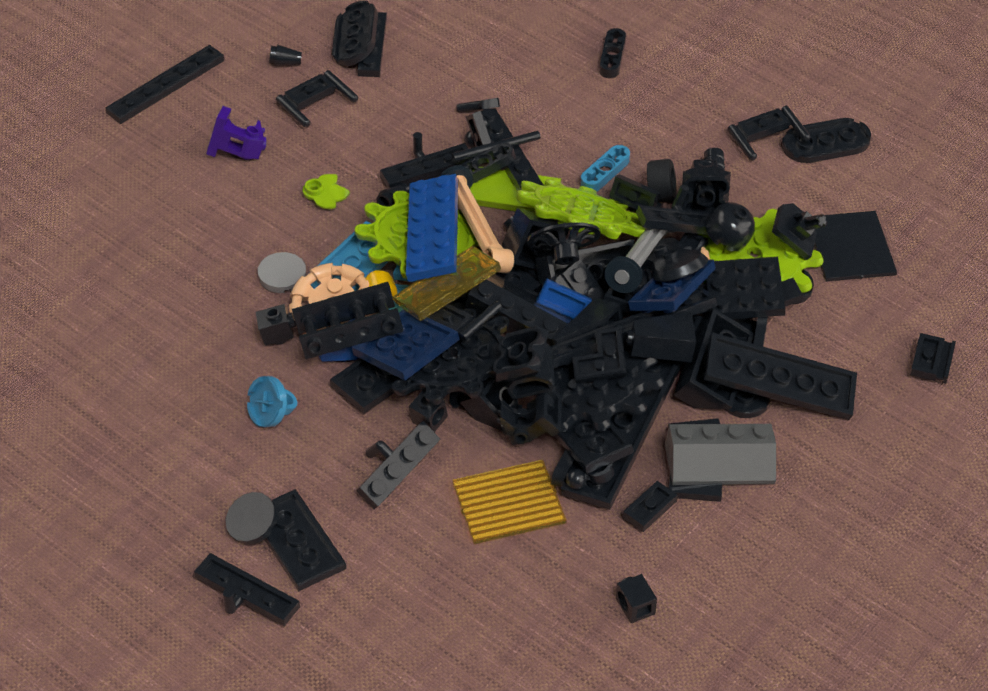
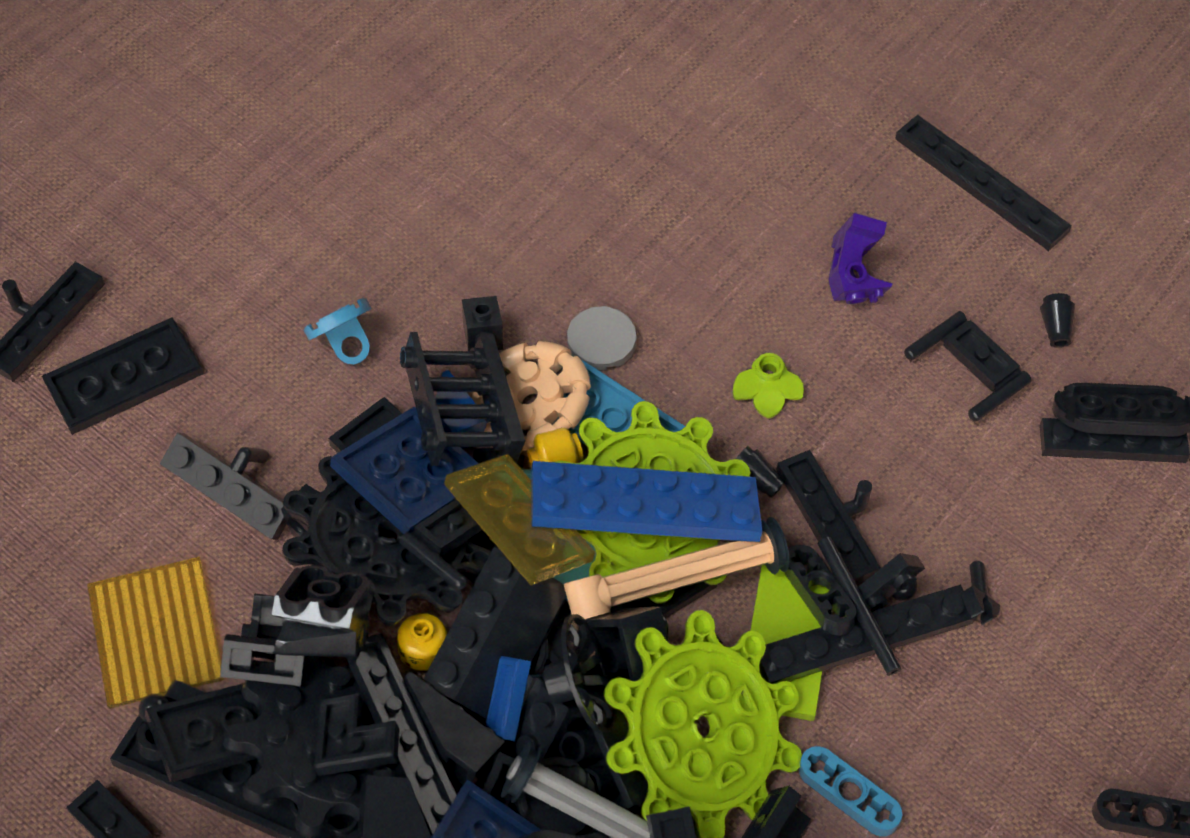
camera: 90 degrees right, 10 degrees up
black tile [226,492,278,545] -> none

